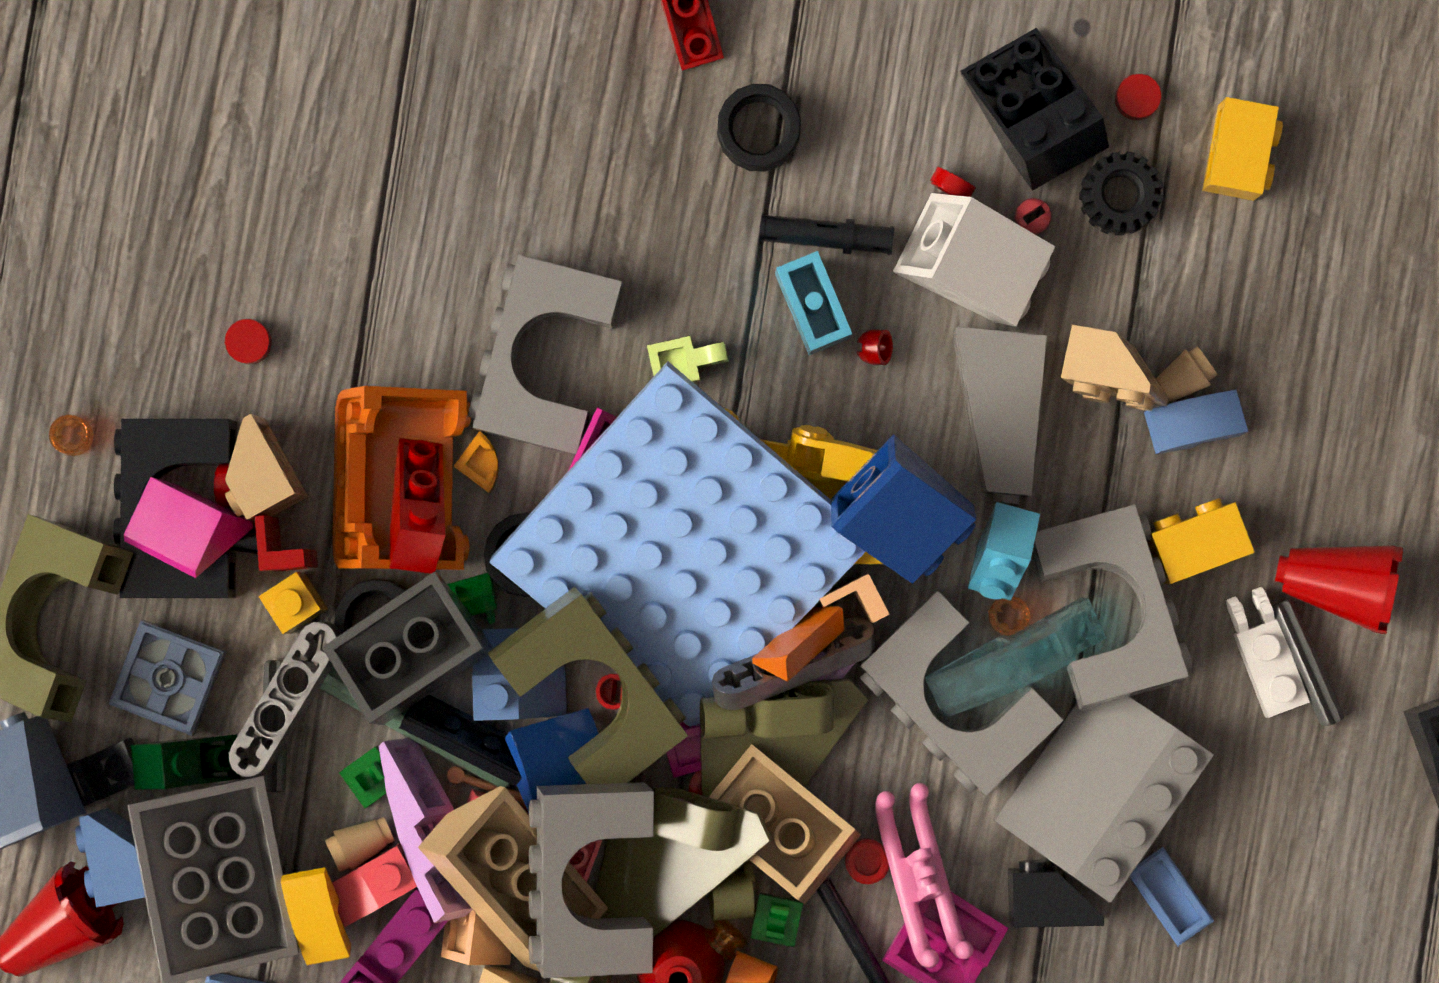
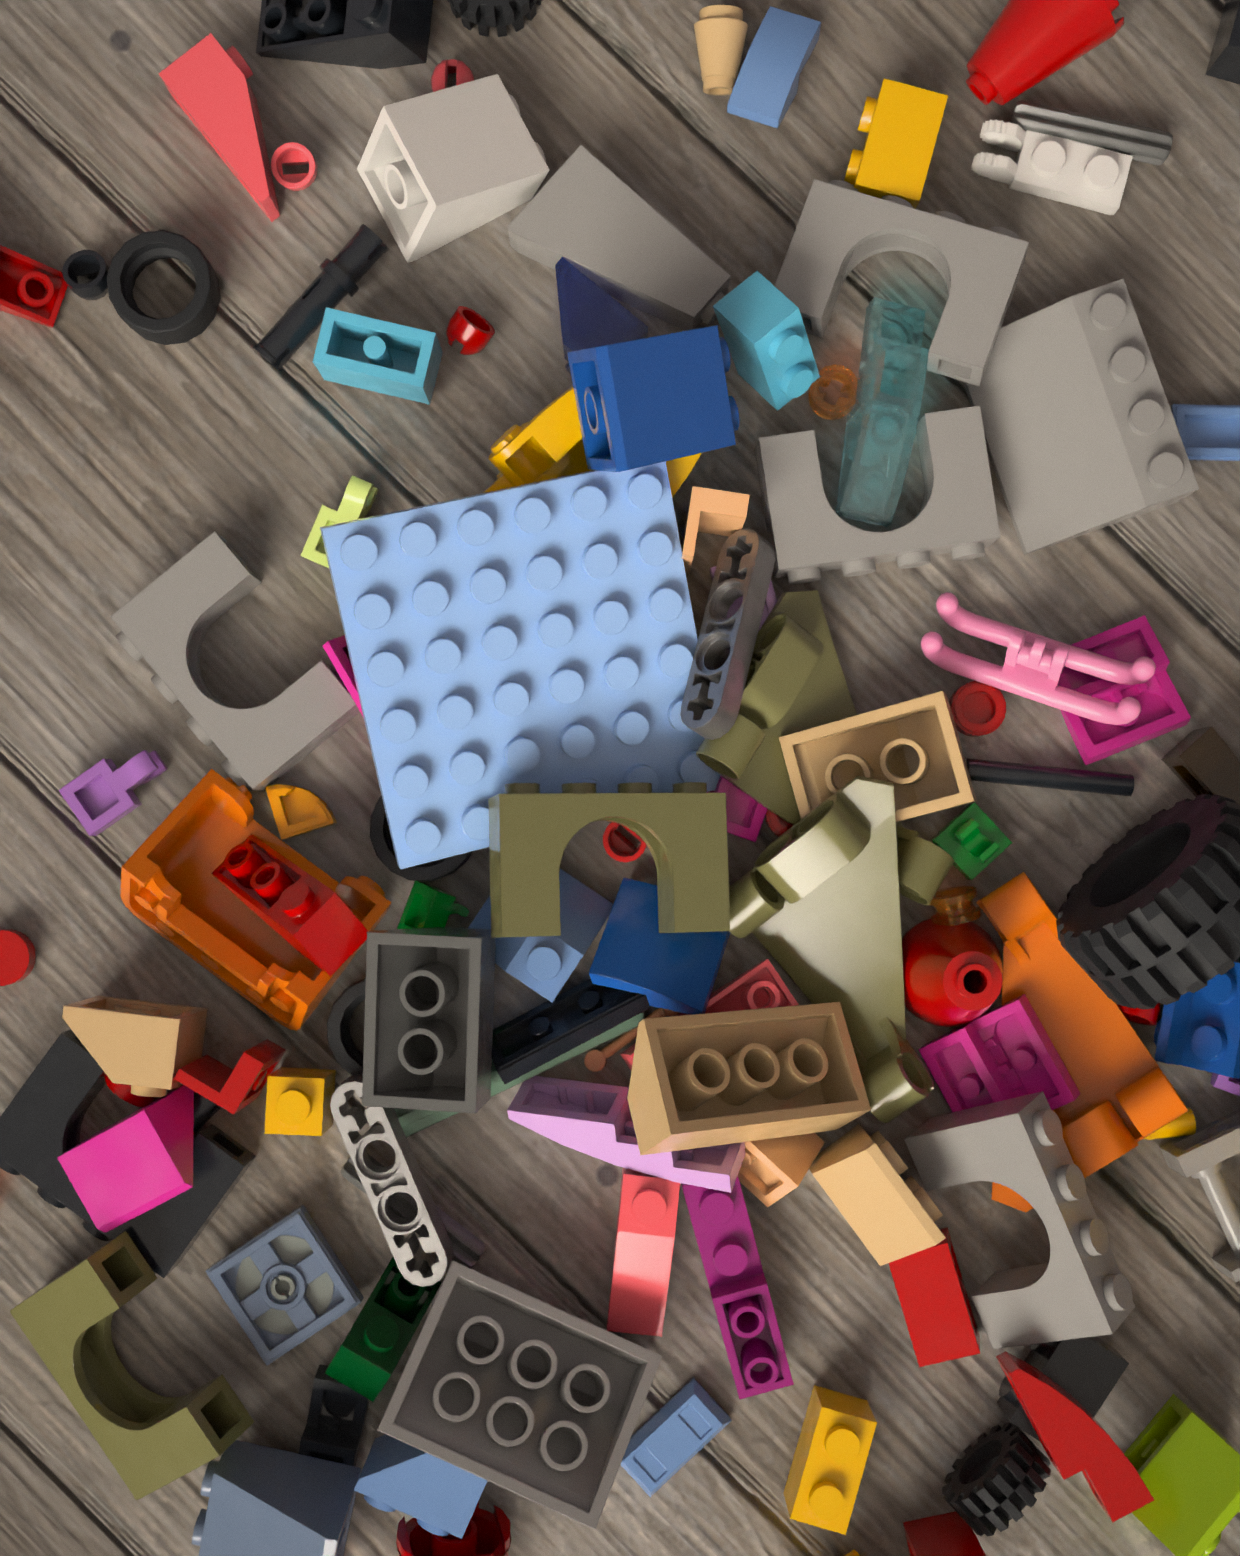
camera: 55 degrees left, 0 degrees up
yellow slope [281,867,351,965] -> none
tan cone [325,817,395,872] -> none
green tile [339,746,387,809] -> none
light grey arch [529,782,654,978] -> none
orange slope [752,606,844,682] -> none
red tile [930,166,976,197] -> none
black slope [1008,860,1104,928] -> none
tan slope [1061,325,1169,411] -> none
none -> medium lavender plate [59,750,168,836]
none -> black hinge [62,250,109,300]
none -> coral slope [158,33,280,222]
none -> coral hinge [271,142,317,191]
none -> clear blue slope [555,257,648,374]

